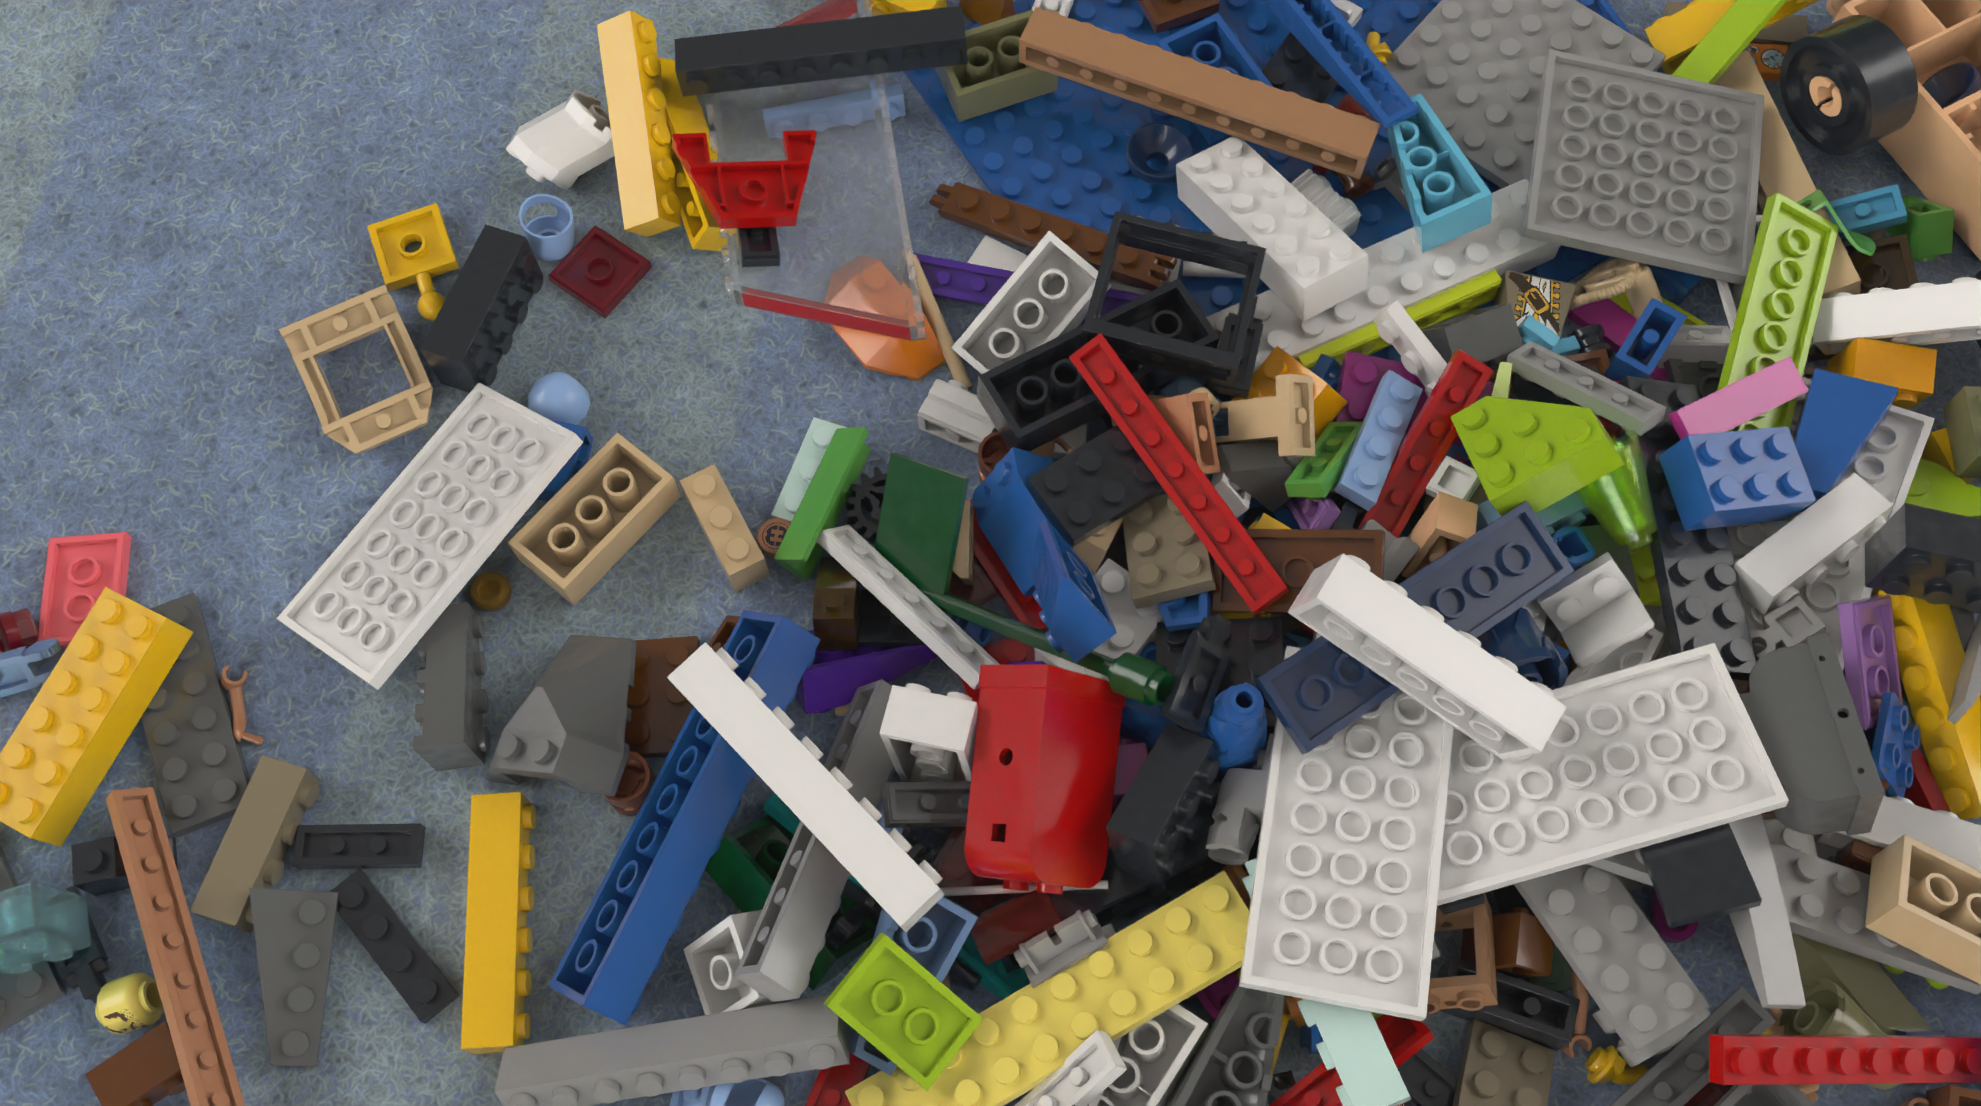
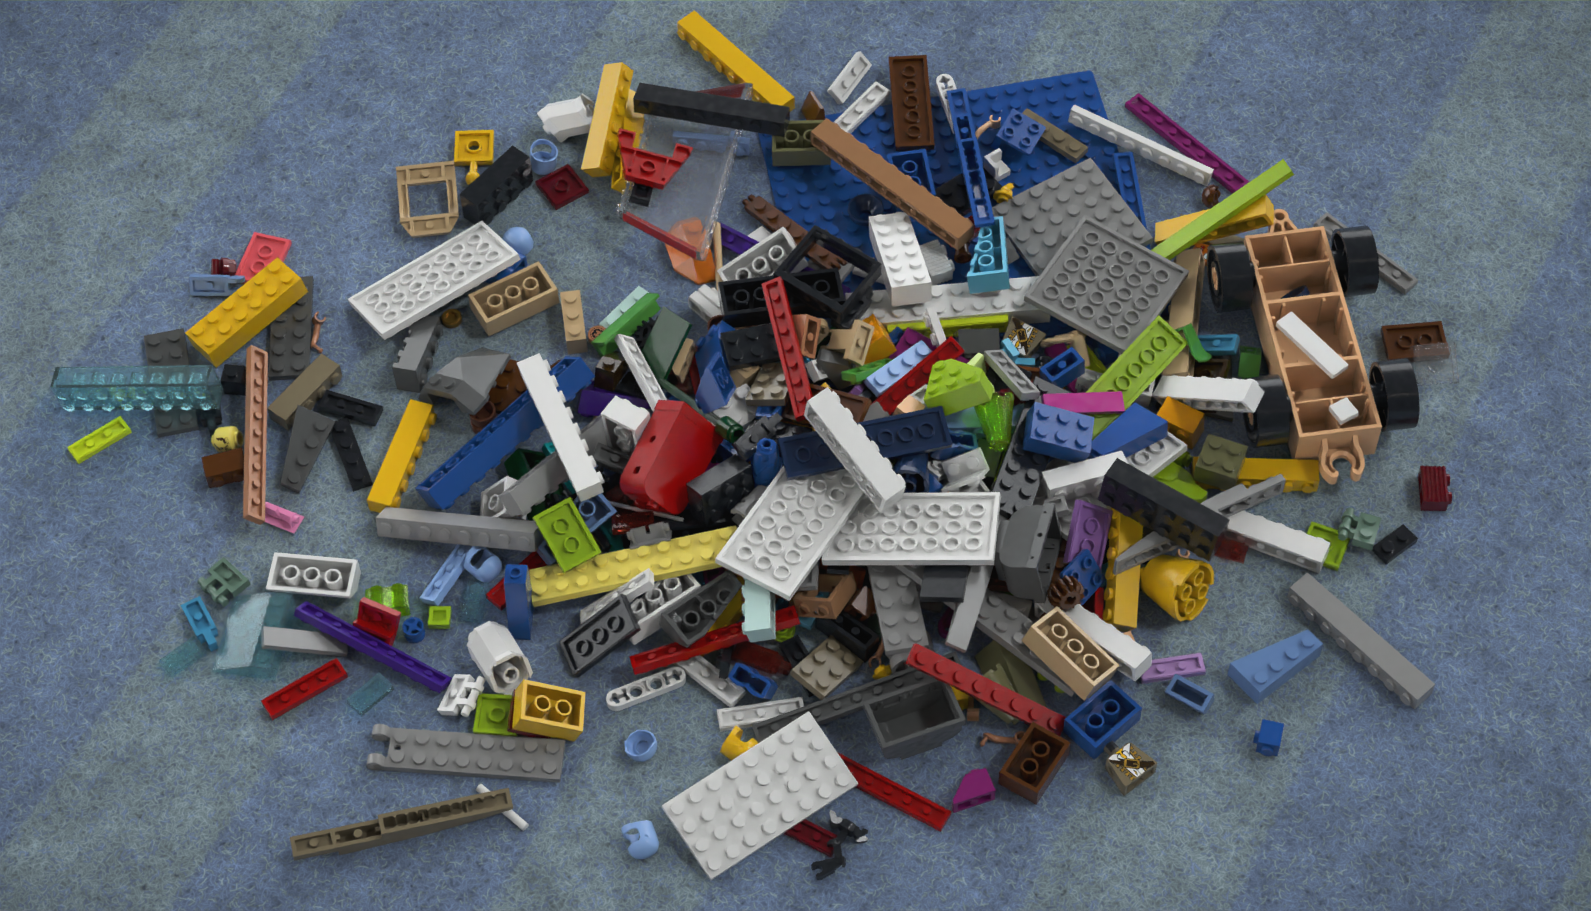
camera: 20 degrees right, 10 degrees down
none -> reddish brown gear [1047,575,1085,612]

